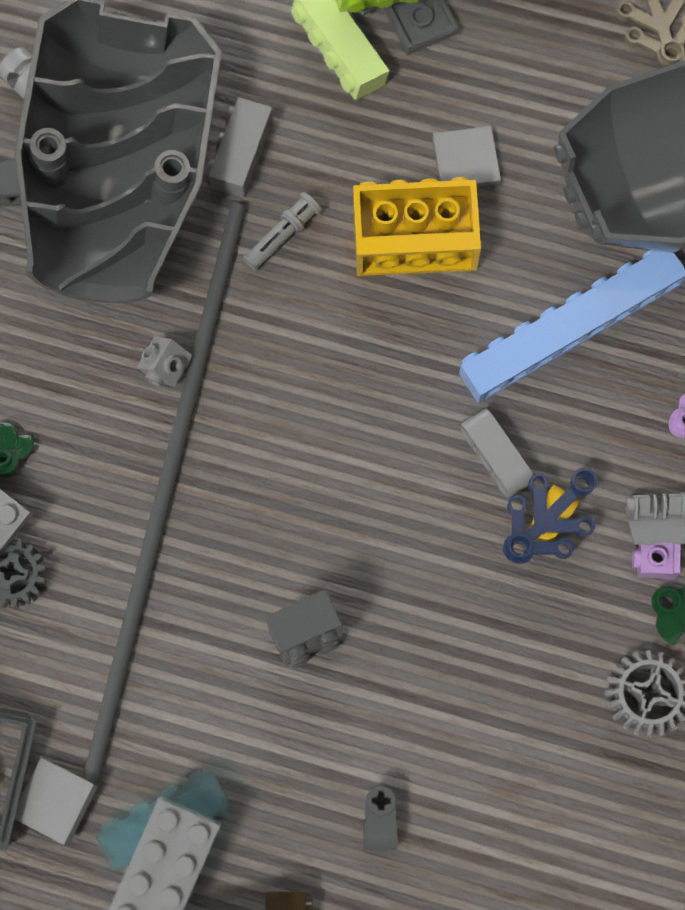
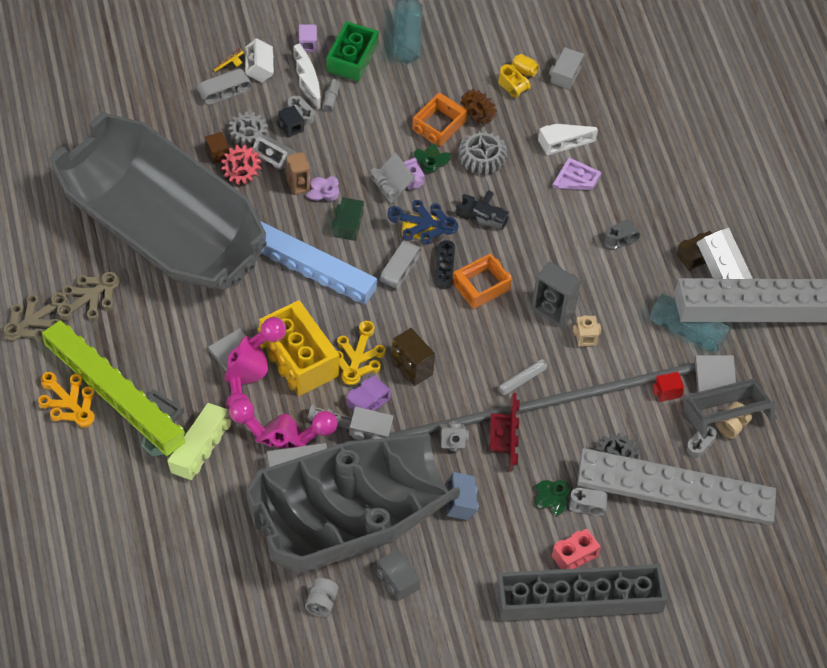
camera: 125 degrees left, 20 degrees down
none -> dark pink piece [225,317,286,411]
none -> dark pink piece [229,398,338,449]
none -> clear green brick [332,197,364,241]
none -> yellow plant [337,321,386,385]
none -> medium lavender brick [346,376,391,412]
none -> light grey brick [349,406,394,440]
none -> dark brown brick [391,328,435,386]
none -> black beam [435,240,455,289]
none -> sand blue brick [445,472,479,520]
none -> orange window [452,253,512,309]
none -> black piece [456,191,509,229]
none -> dark red bracket [489,393,520,472]
none -> light grey axle [498,359,547,395]
none -> white slope [538,124,598,156]
none -> lavender wing [553,158,601,190]
none -> tan brick [573,315,601,347]
none -> red brick [653,372,684,402]

